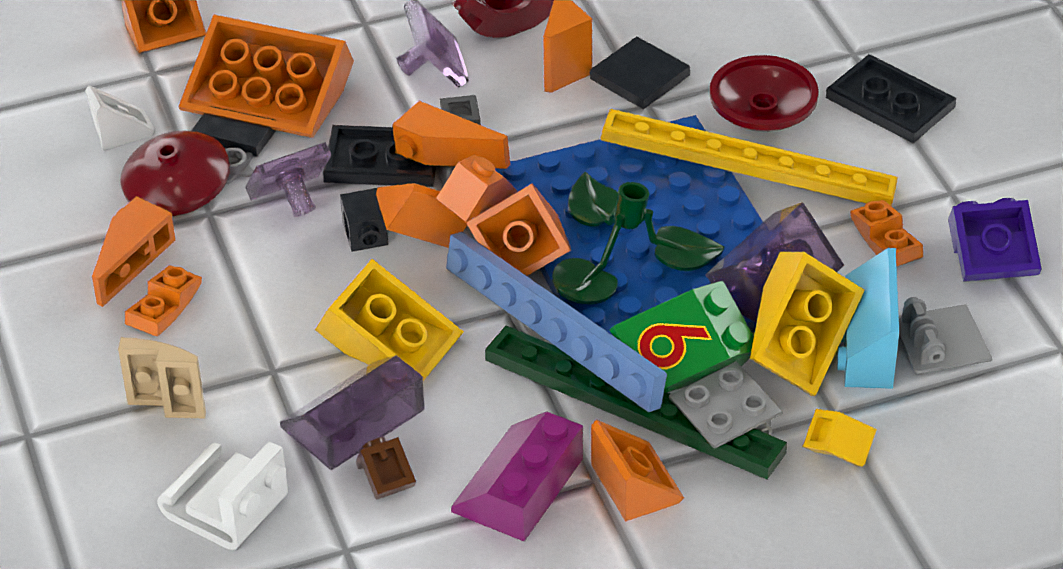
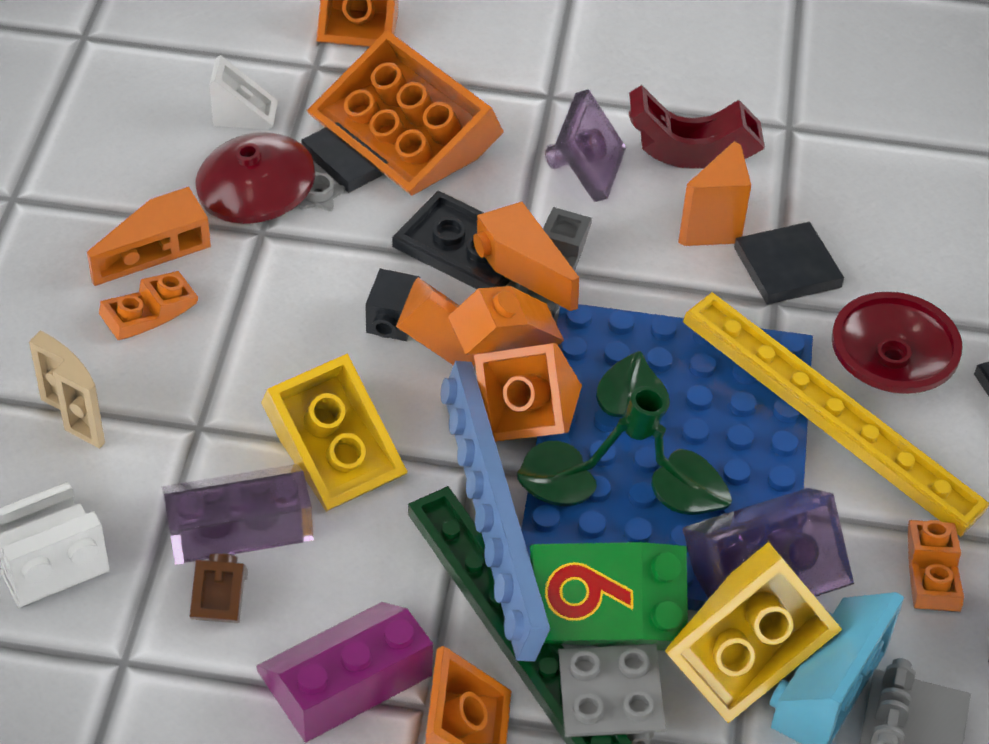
camera: 25 degrees right, 5 degrees up
clear purple tile [245,142,331,217] -> none

